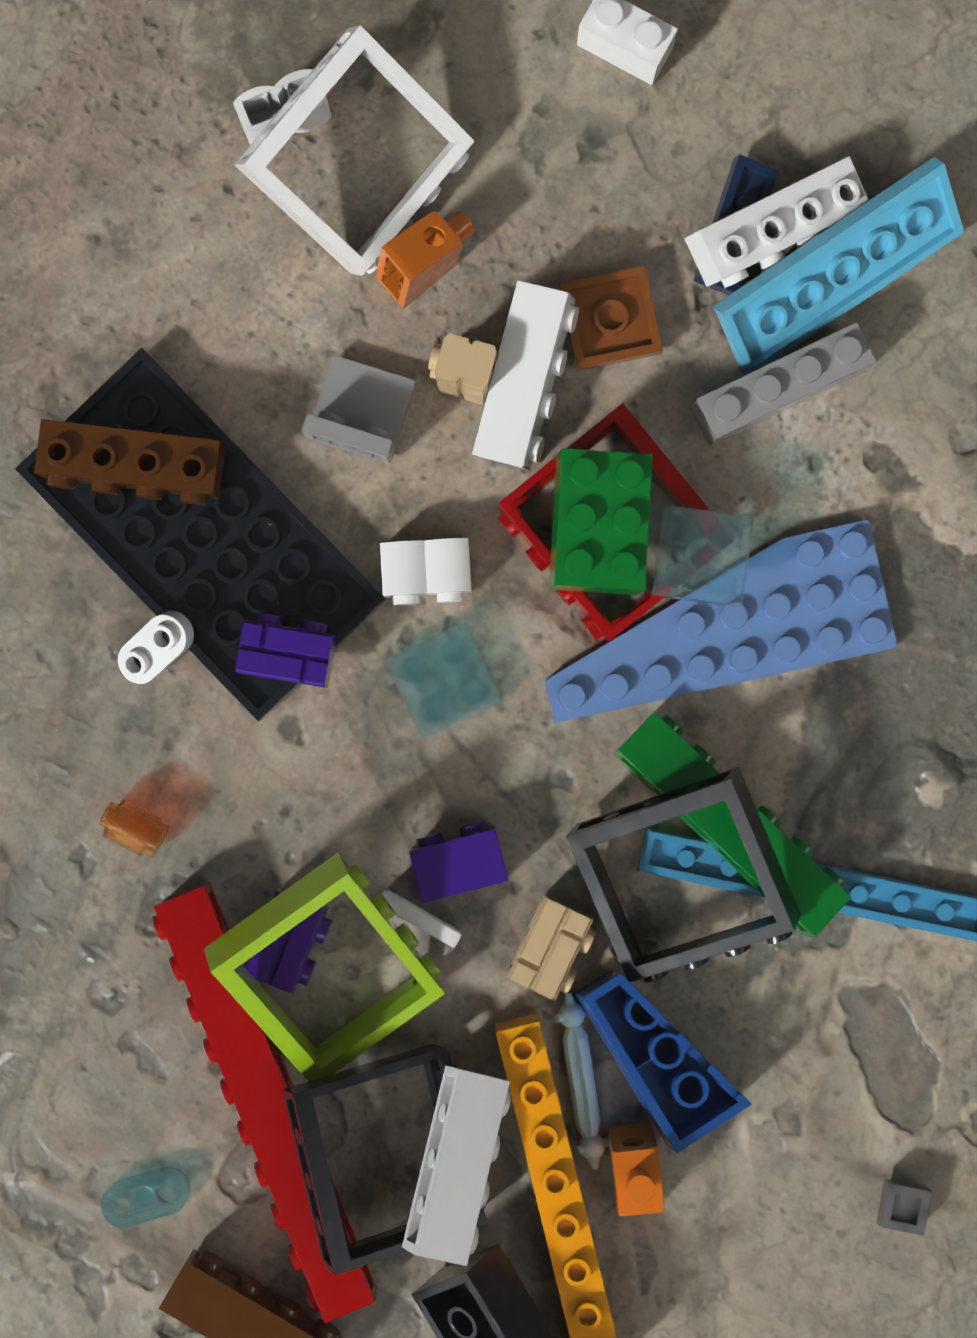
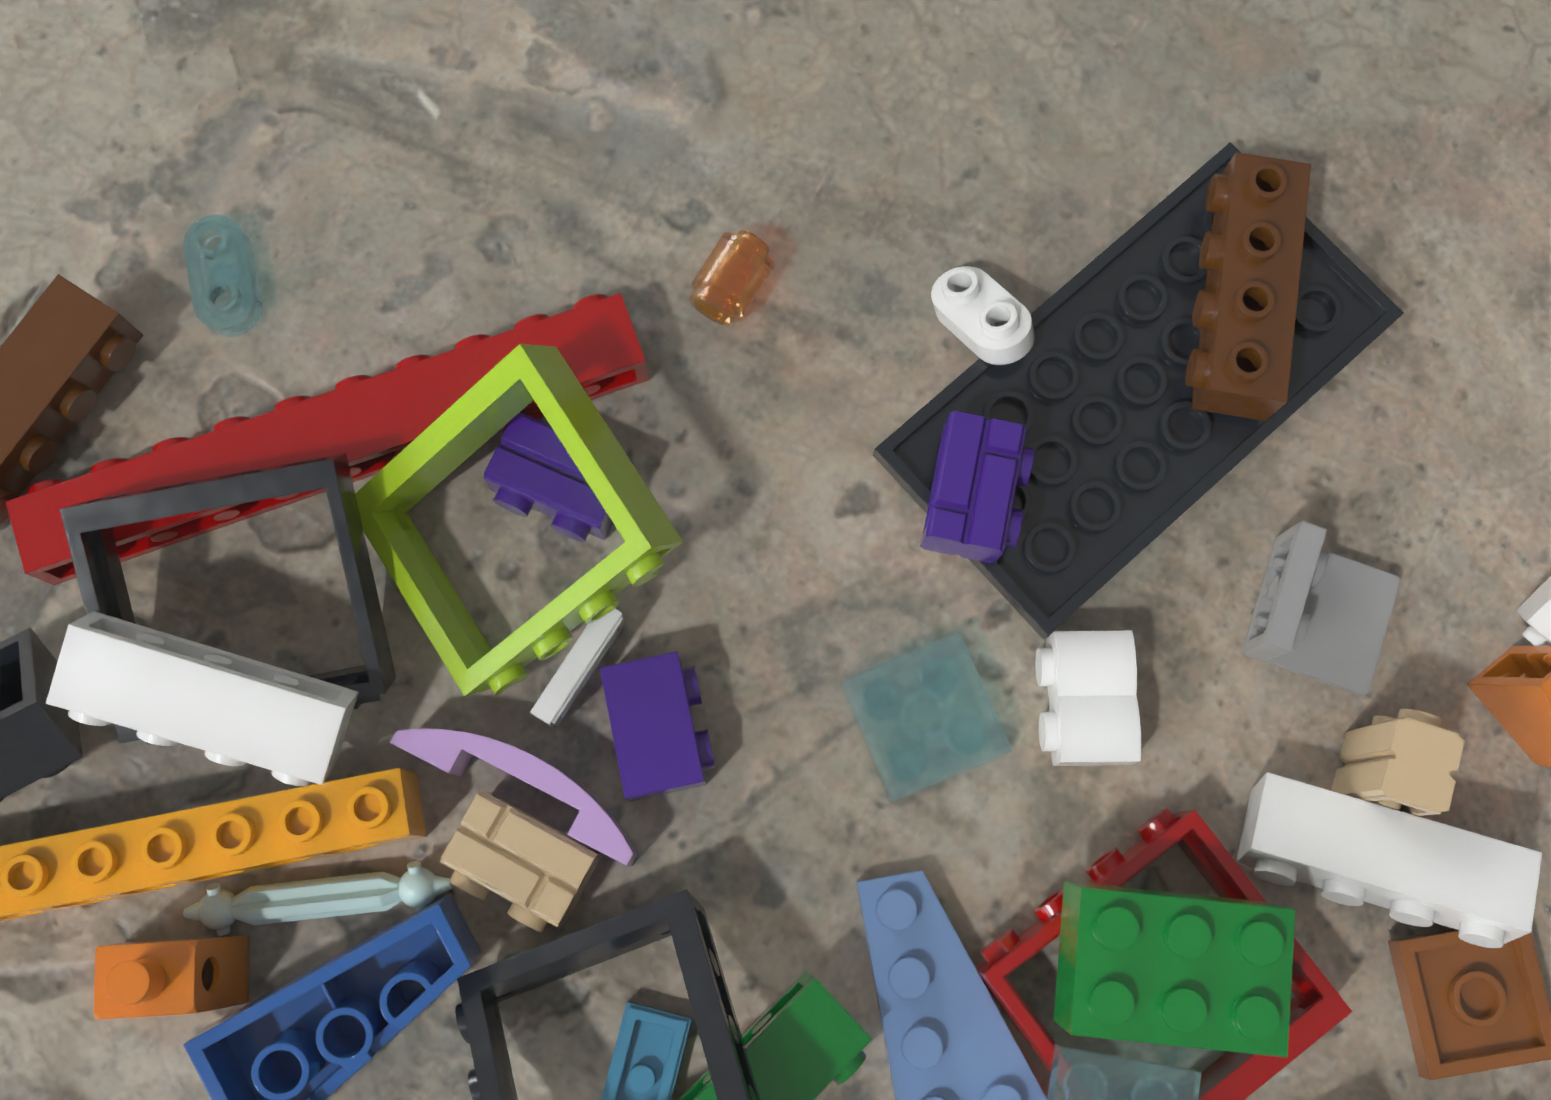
camera: 85 degrees right, 10 degrees down
none -> lavender slope [390,729,638,866]

